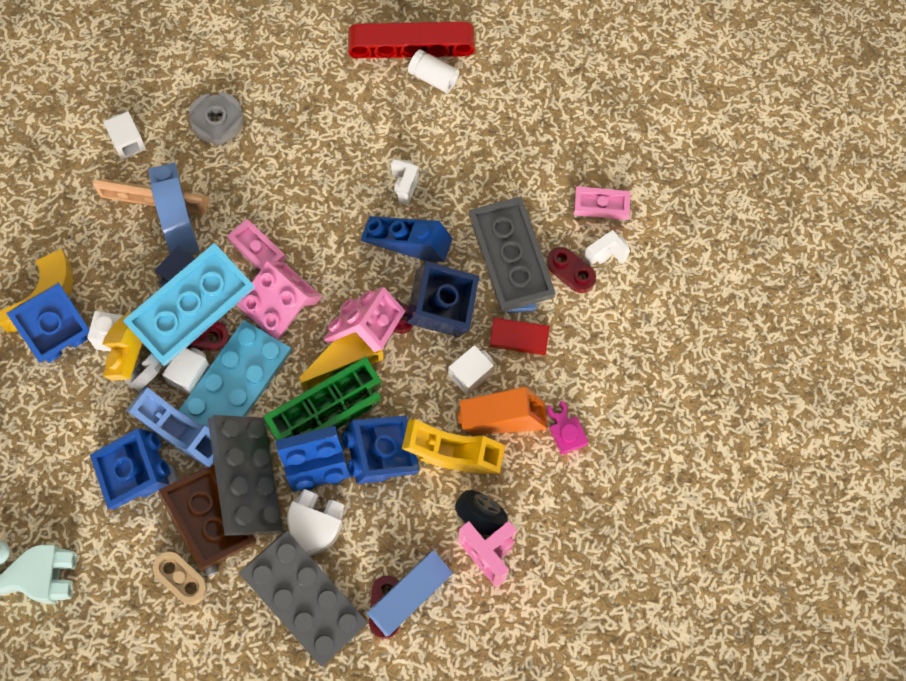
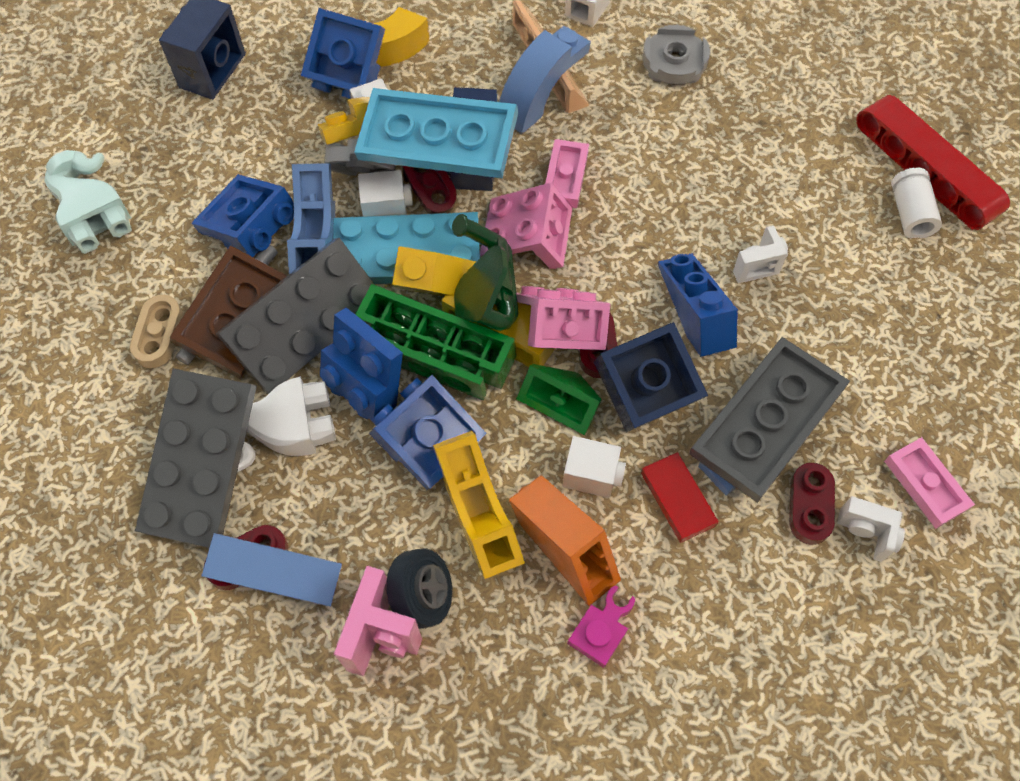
camera: 60 degrees right, 5 degrees down
none -> yellow slope [392,246,476,296]
none -> dark green piece [452,214,519,331]
none -> green slope [516,364,602,435]

